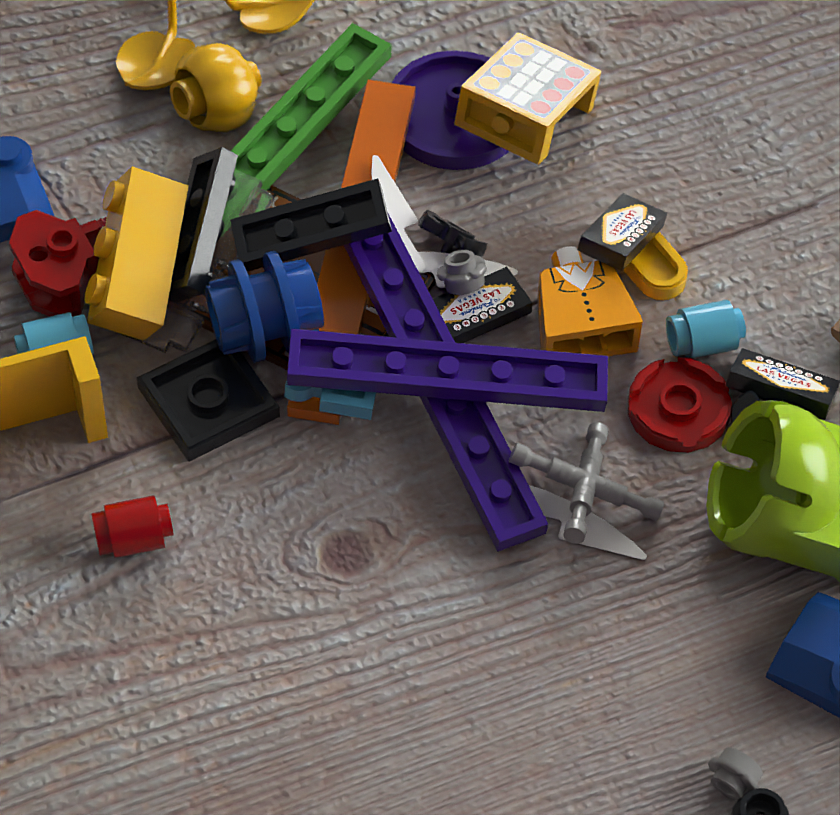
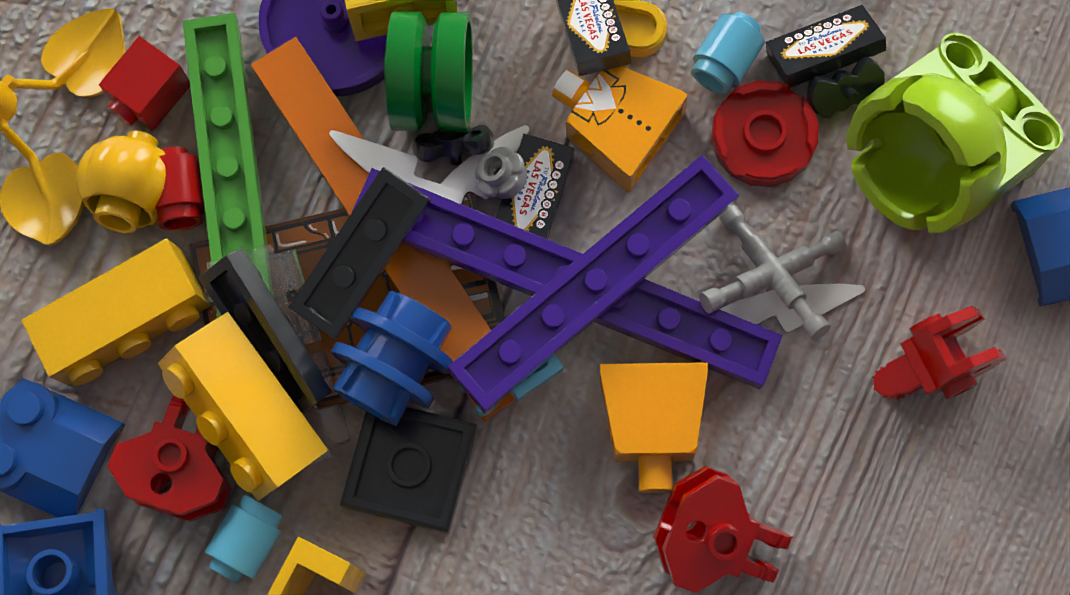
camera: 35 degrees left, 20 degrees up
none -> yellow brick [21,238,211,386]
none -> red brick [98,36,190,132]
none -> red brick [155,147,205,231]
none -> green wheel [384,11,473,132]
none -> light orange torso [600,362,708,493]
none -> red hinge [653,465,793,593]
none -> red hinge [872,306,1006,400]

